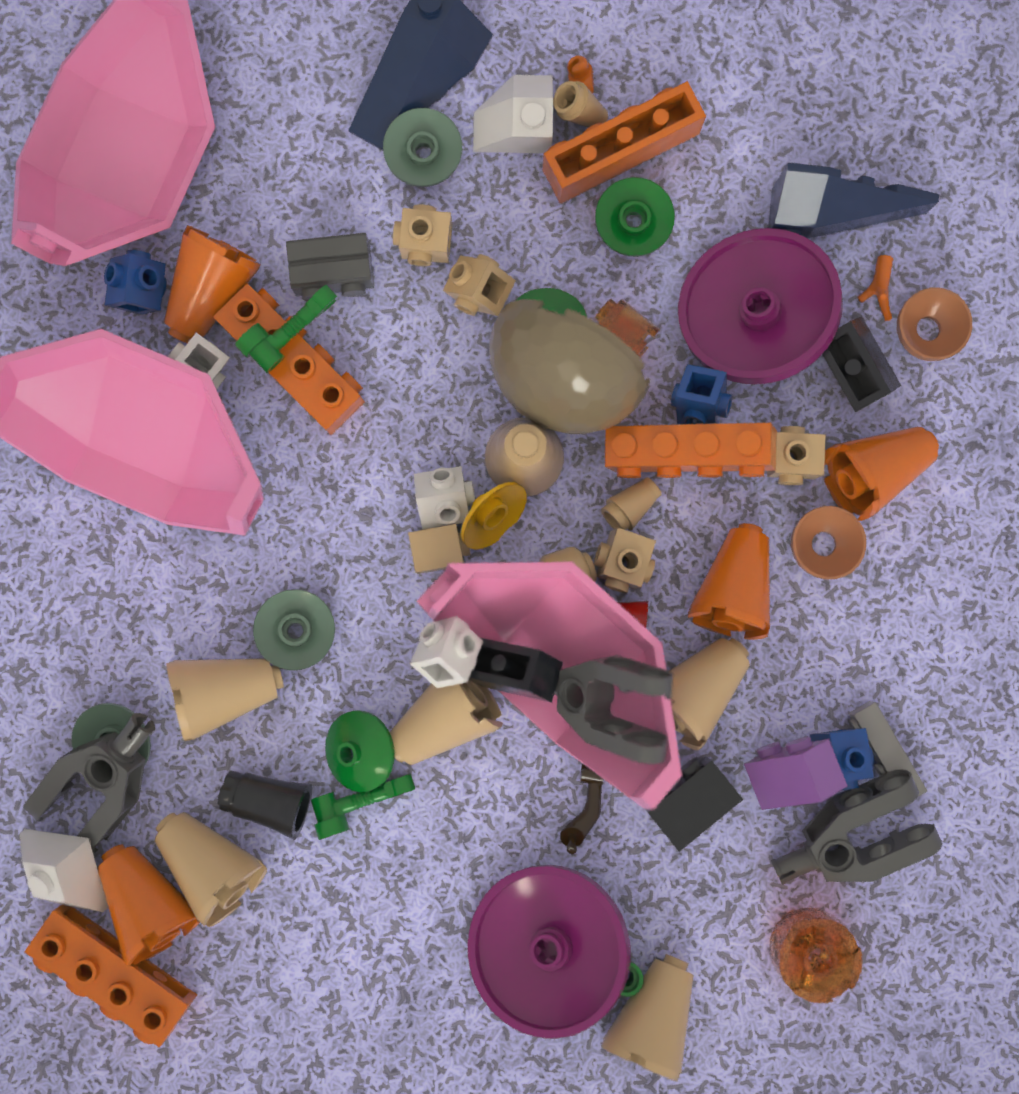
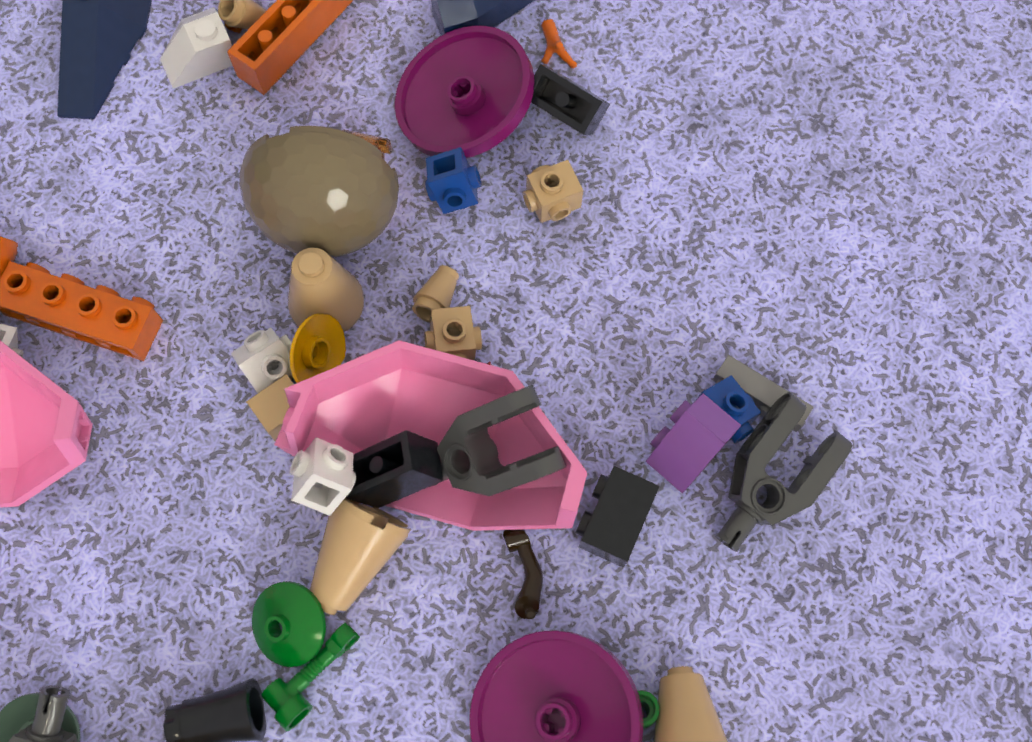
camera: 30 degrees left, 15 degrees down
tan cone [166,658,284,741] -> none
green brick [235,285,337,373] -> none
sand green dish [253,589,335,671] -> none
dark grey brick [286,233,374,301] -> none
sand green dish [383,108,462,187] -> none
tan brick [393,204,453,266] -> none
tan brick [443,254,516,316] -> none
green dish [595,177,675,257] -> none
orange brick [605,423,777,478] -> none
tan cone [669,638,750,750] -> none
orange cone [688,523,770,640] -> none
clear orange brick [769,908,862,1003] -> none
nougat piece [791,506,867,580] -> none
orange cone [824,427,939,521] -> none
nougat piece [896,288,973,361] -> none

